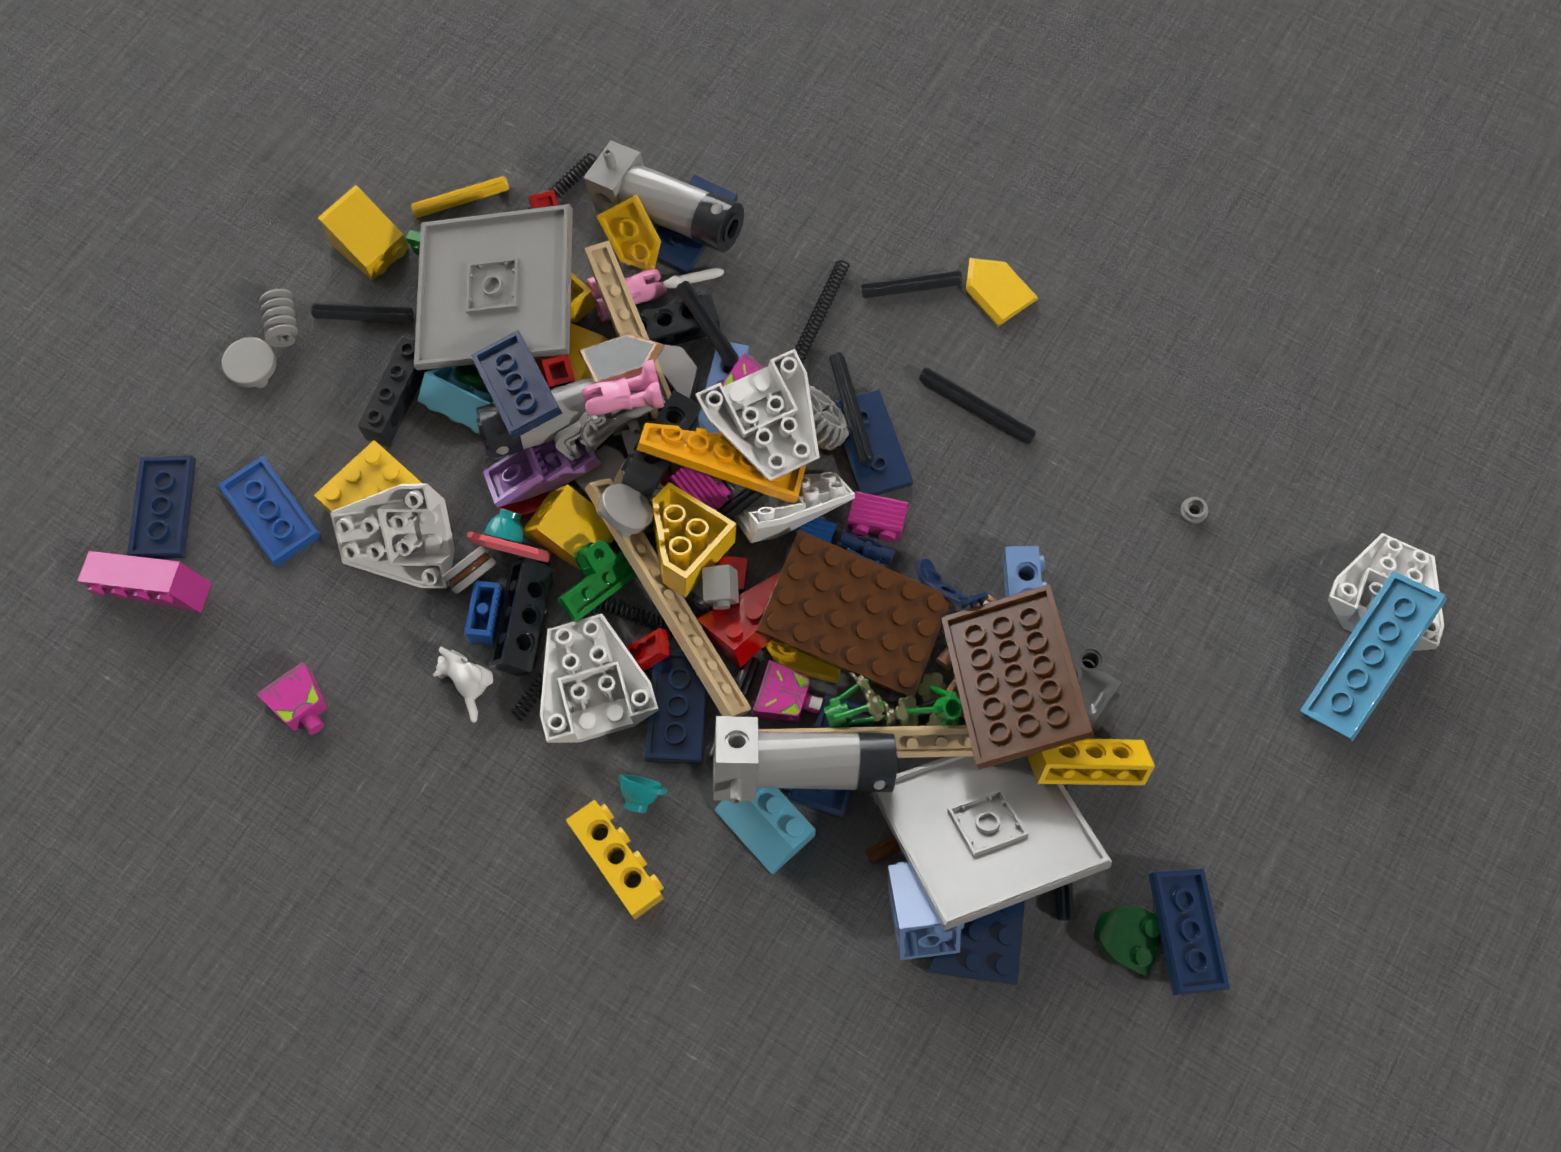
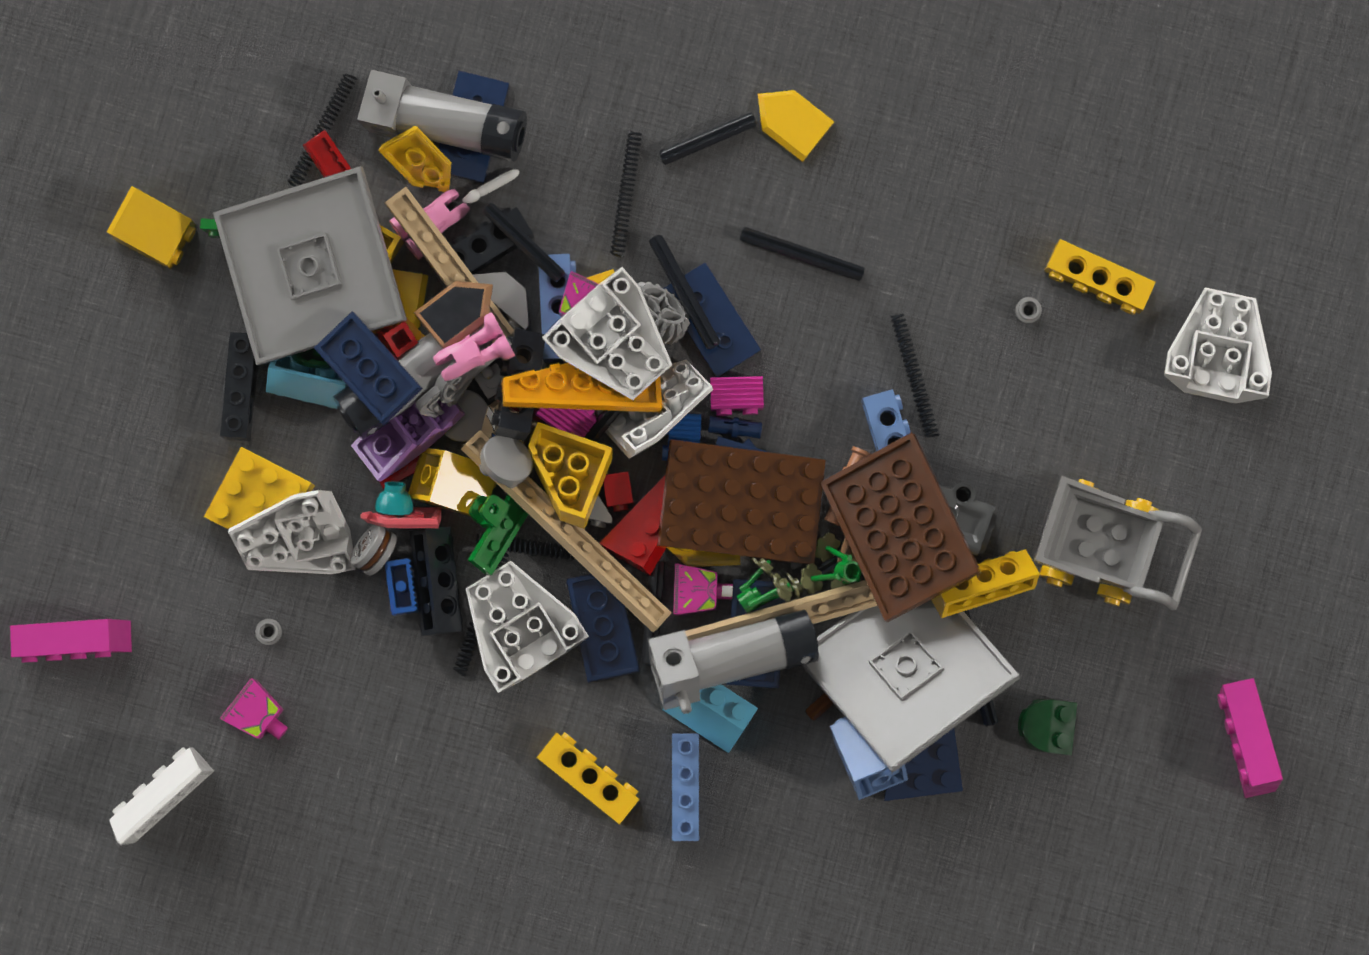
camera: 20 degrees left, 15 degrees up
dark blue plate [127,455,196,559] -> none
blue tile [217,456,322,567] -> none
light grey tile [222,337,277,388] -> none
light grey piece [259,289,298,347] -> none
black axle [311,303,414,323] -> none
yellow axle [411,176,509,218] -> none
white animal [433,646,493,723] -> none
teal piece [618,775,667,813] -> none
red plate [626,628,670,671] -> none
light grey brick [702,565,739,610] -> none
dark blue piece [917,558,989,609] -> none
dark blue plate [1148,869,1230,996] -> none
dark azure plate [1300,571,1447,742] -> none
none -> white slope [109,747,214,845]
none -> light grey plate [255,619,282,645]
none -> medium blue brick [672,734,699,841]
none -> black piece [890,314,940,437]
none -> light grey piece [1034,476,1202,611]
none -> yellow brick [1044,239,1156,315]
none -> dark pink wedge [1217,678,1283,798]

